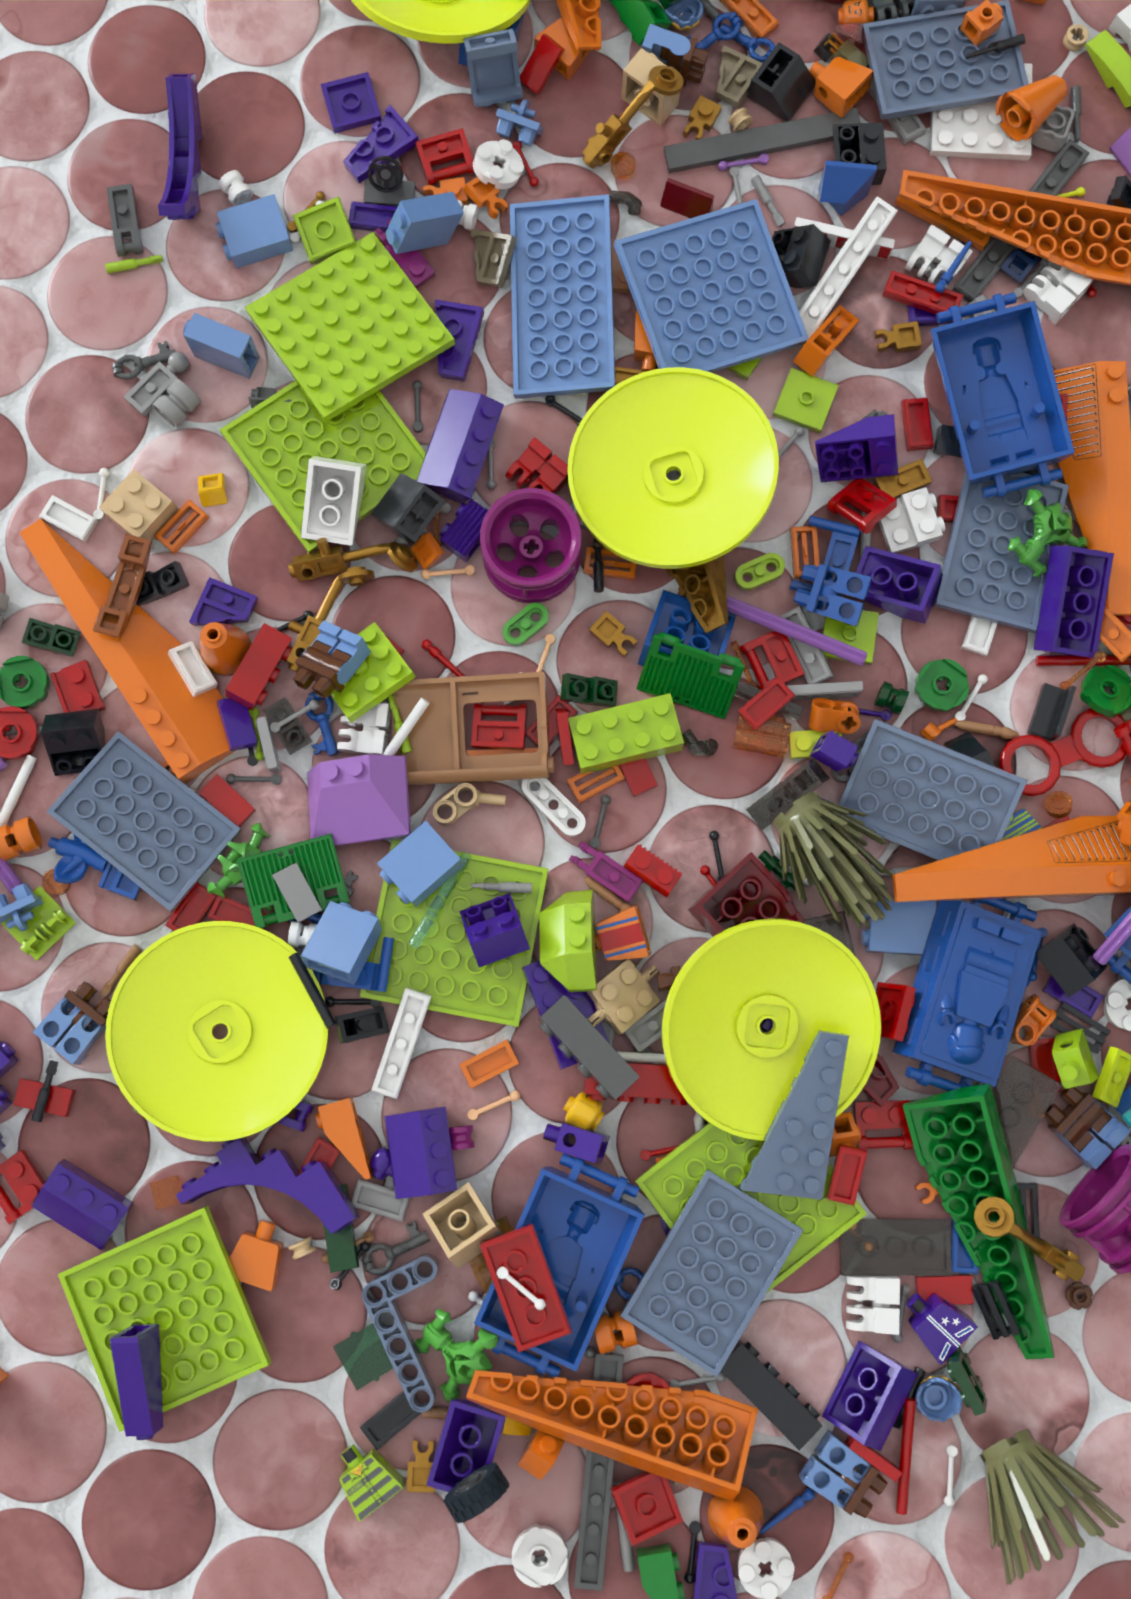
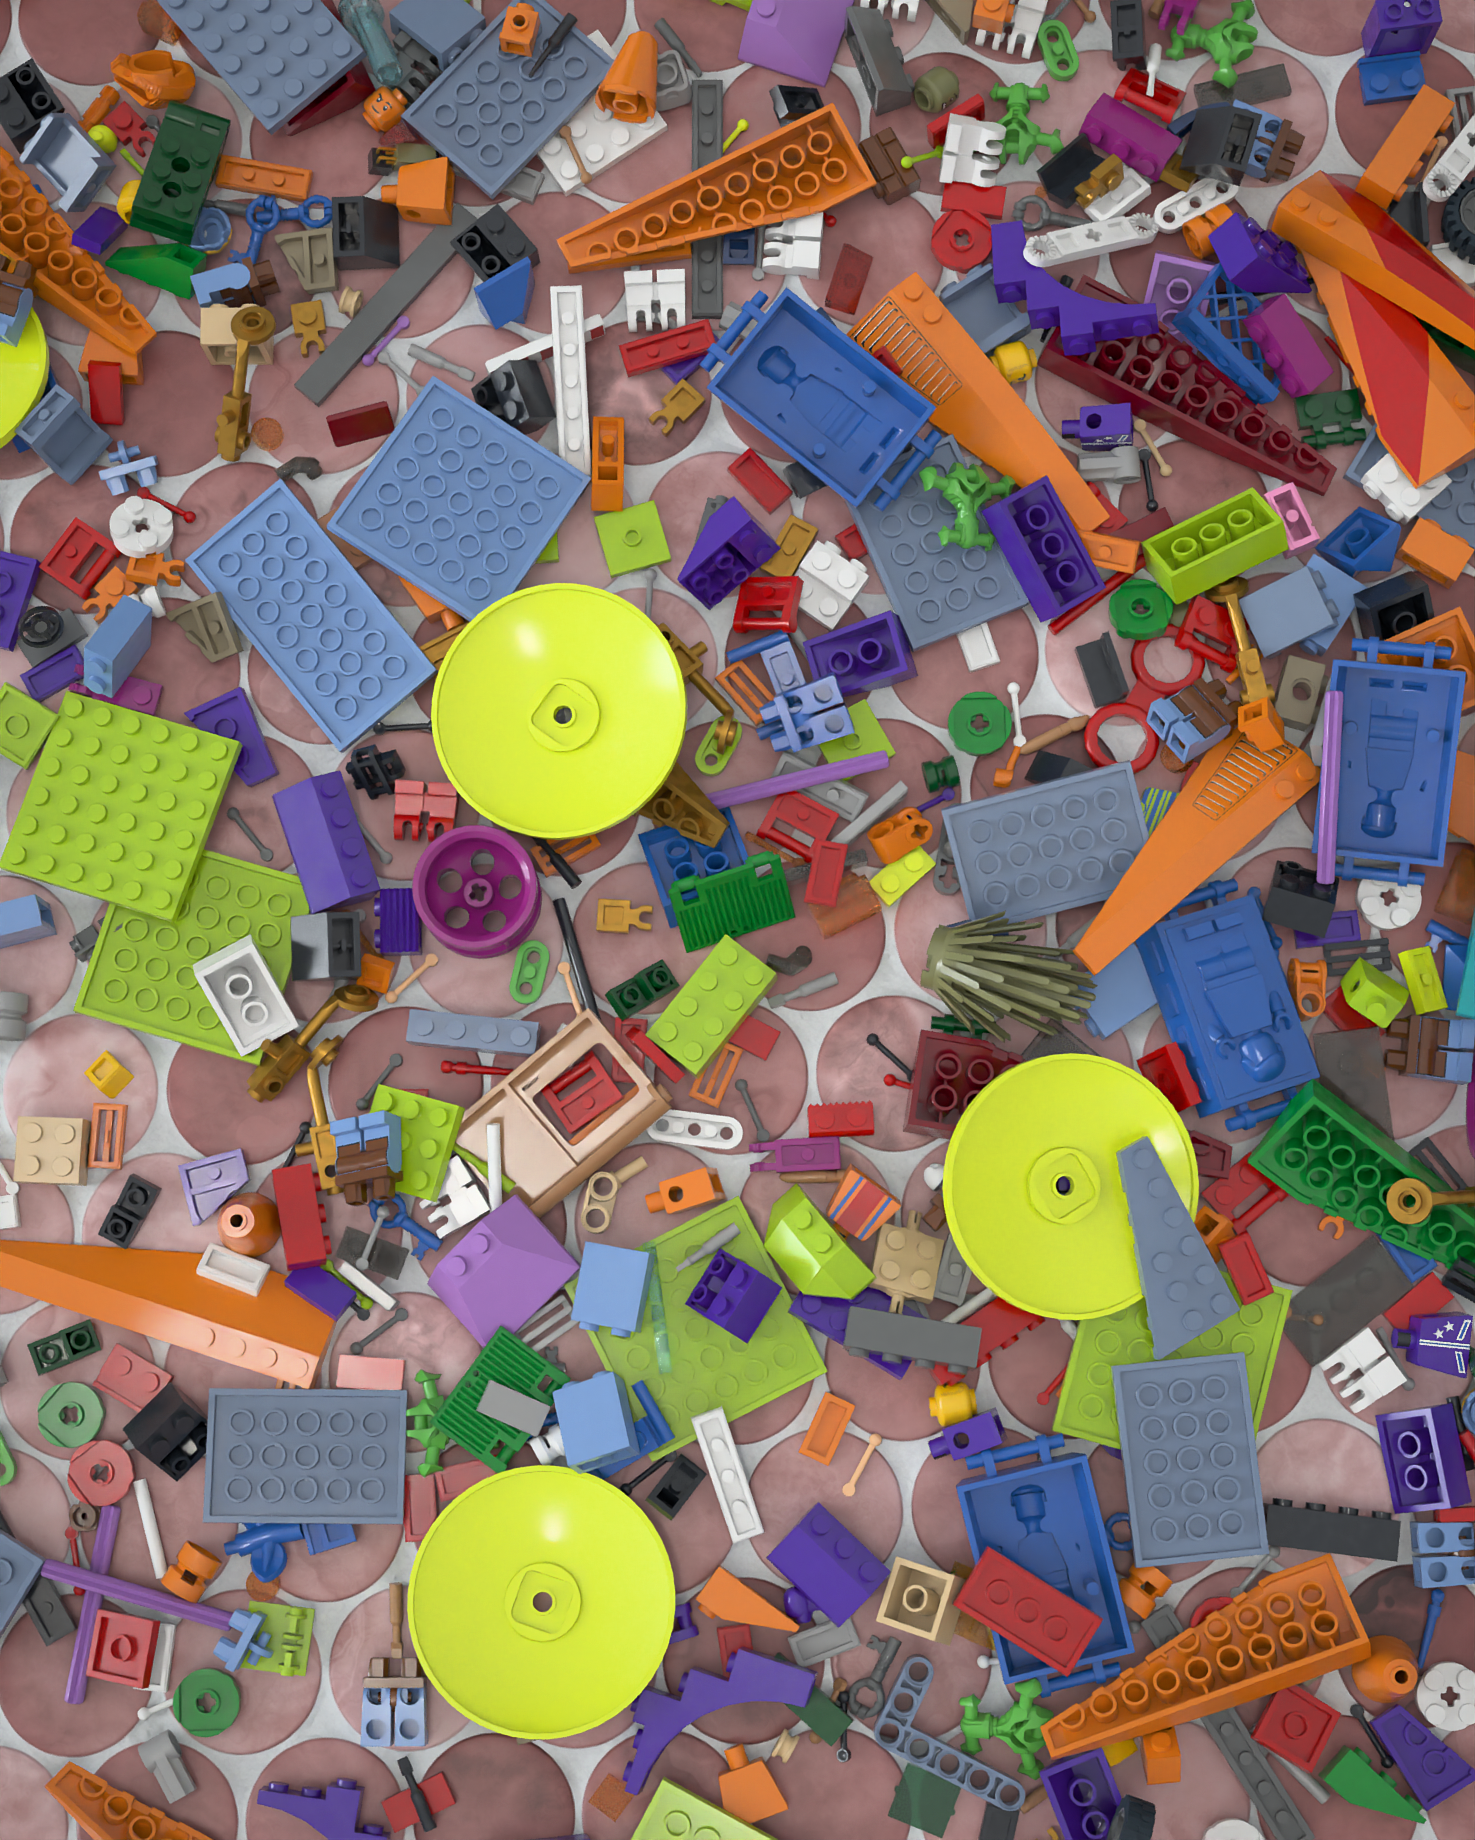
camera: 35 degrees left, 0 degrees up
dark orange slope [93,534,152,638] -> none
black bar [288,952,336,1029] -> none
magenta wheel [449,1125,475,1150] -> none
white hinge [497,1266,546,1310] -> none
clear smoke slope [746,758,830,830] -> none
dark purple brick [809,730,859,772] -> none
blue piece [935,241,972,294] -> none
clear orange hinge [1060,651,1106,690] -> none
none -> black piece [345,744,406,800]
none -> dark grey hinge [356,1054,403,1110]
none -> sand blue brick [406,1009,541,1057]
none -> light grey tile [514,1294,579,1352]
none -> black bar [552,898,601,1020]
none -> medium nougat hinge [559,125,592,184]
none -> orange torso [645,1167,726,1214]
none -> pearl gold piece [654,622,738,754]
none -> light grey piece [767,972,839,1009]
none -> clear red slope [825,243,873,315]
none -> white hinge [924,1163,944,1192]
none -> hips [1146,678,1243,764]

